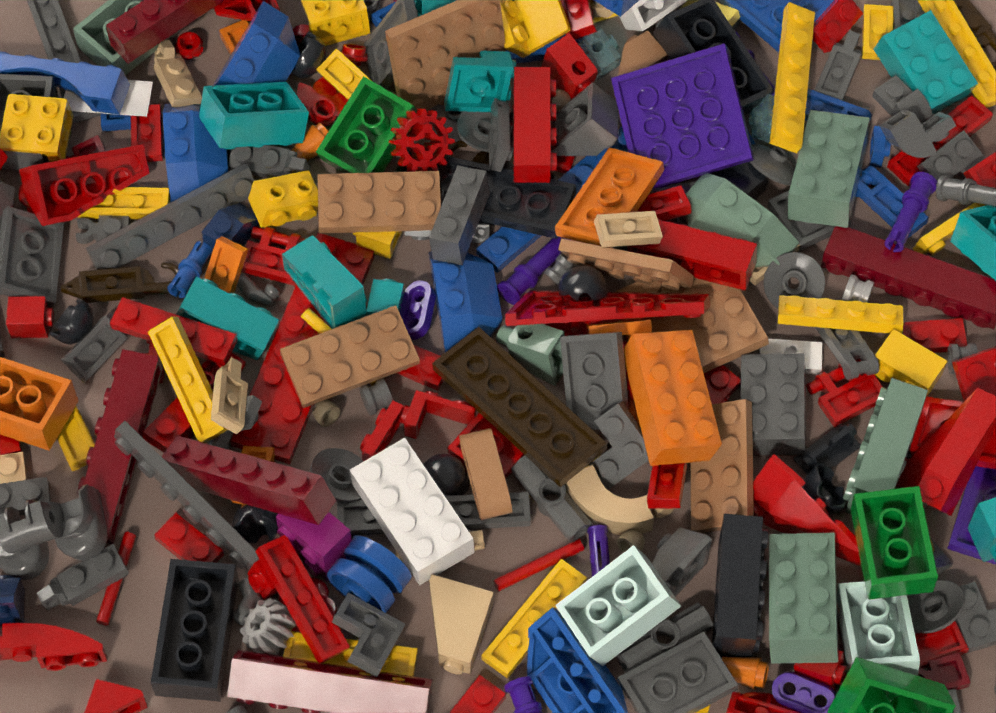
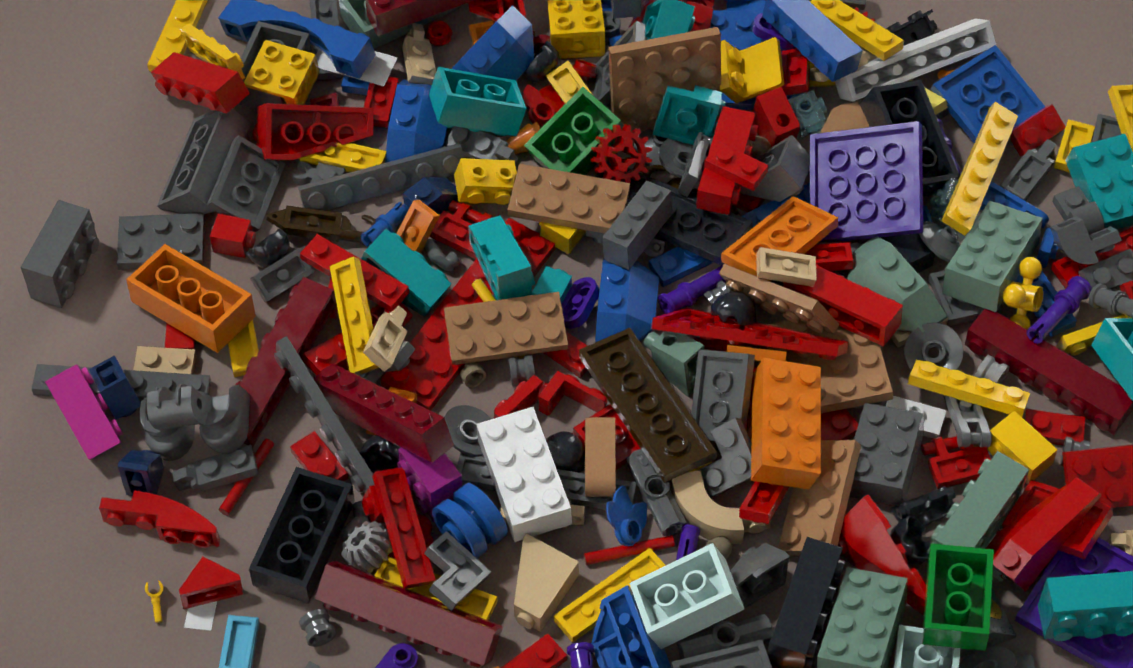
camera: 15 degrees right, 5 degrees down
none -> blue plate [606,486,647,546]
none -> red plate [704,142,769,191]
none -> yellow piece [1003,257,1043,330]

